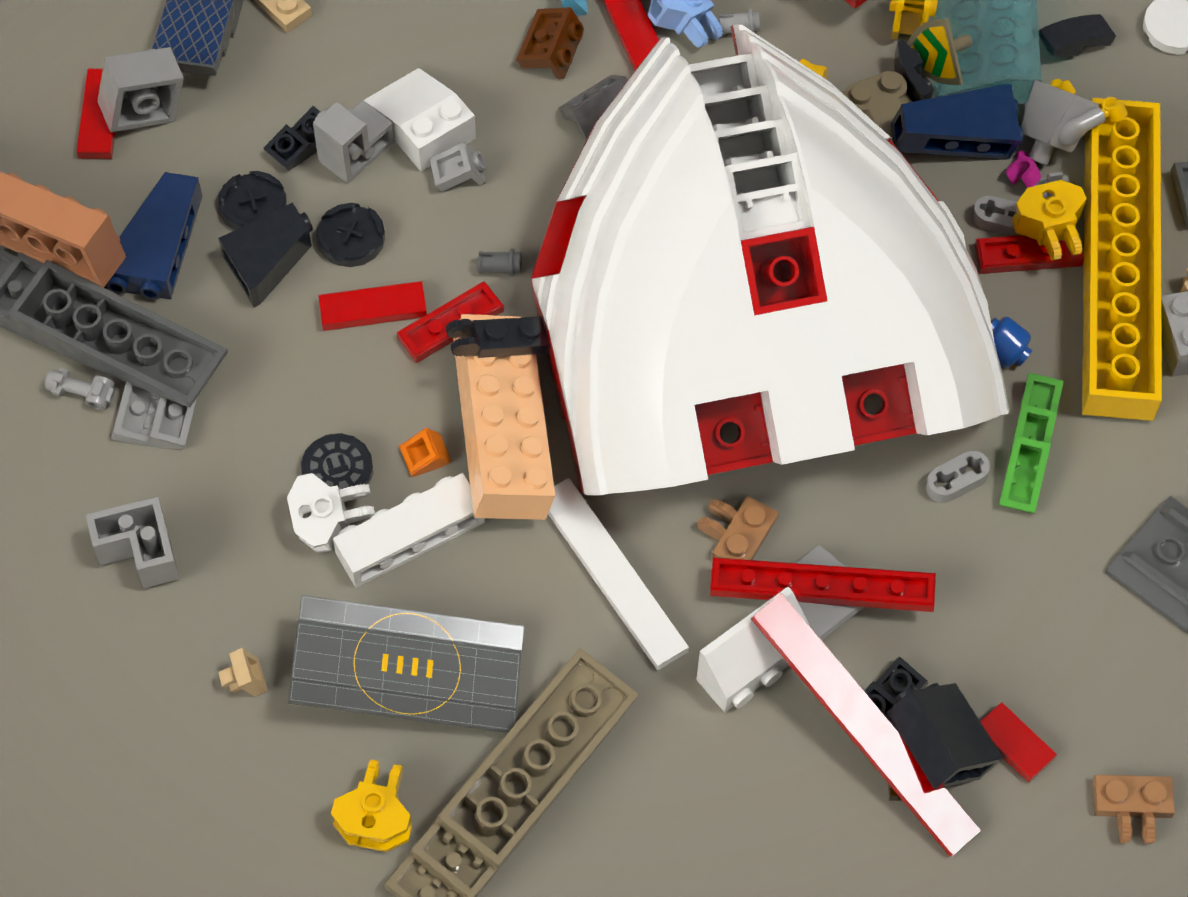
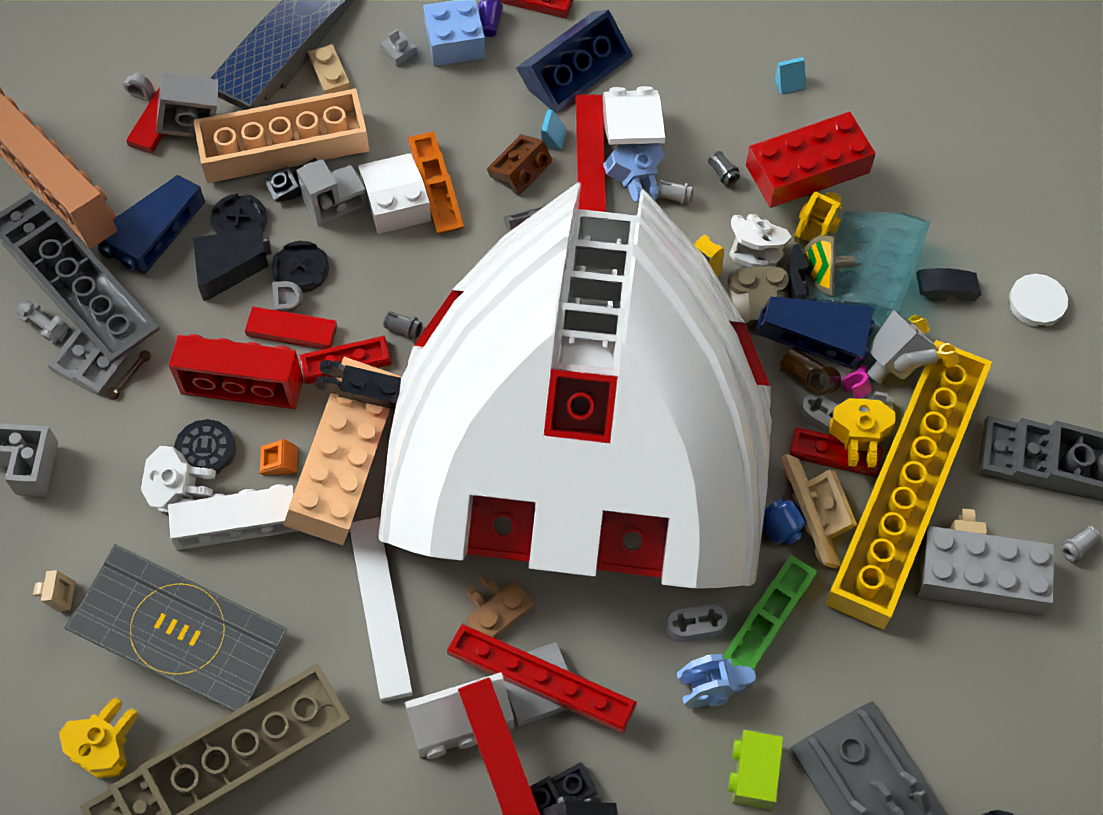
camera: 20 degrees right, 0 degrees up
light grey bracket [429,142,487,192] -> none
none -> dark brown hinge [107,350,151,400]
none -> light grey tile [123,73,156,102]
none -> red brick [169,334,304,410]
none -> light nougat brick [193,89,370,183]
none -> light grey tile [272,281,303,311]
none -> orange slope [408,131,464,234]
none -> light blue hinge [677,654,756,709]
none -> lime brick [727,730,783,810]
none -> white hinge [729,214,792,267]
none -> dark brown piece [780,348,841,395]
none -> tan bracket [781,454,857,569]

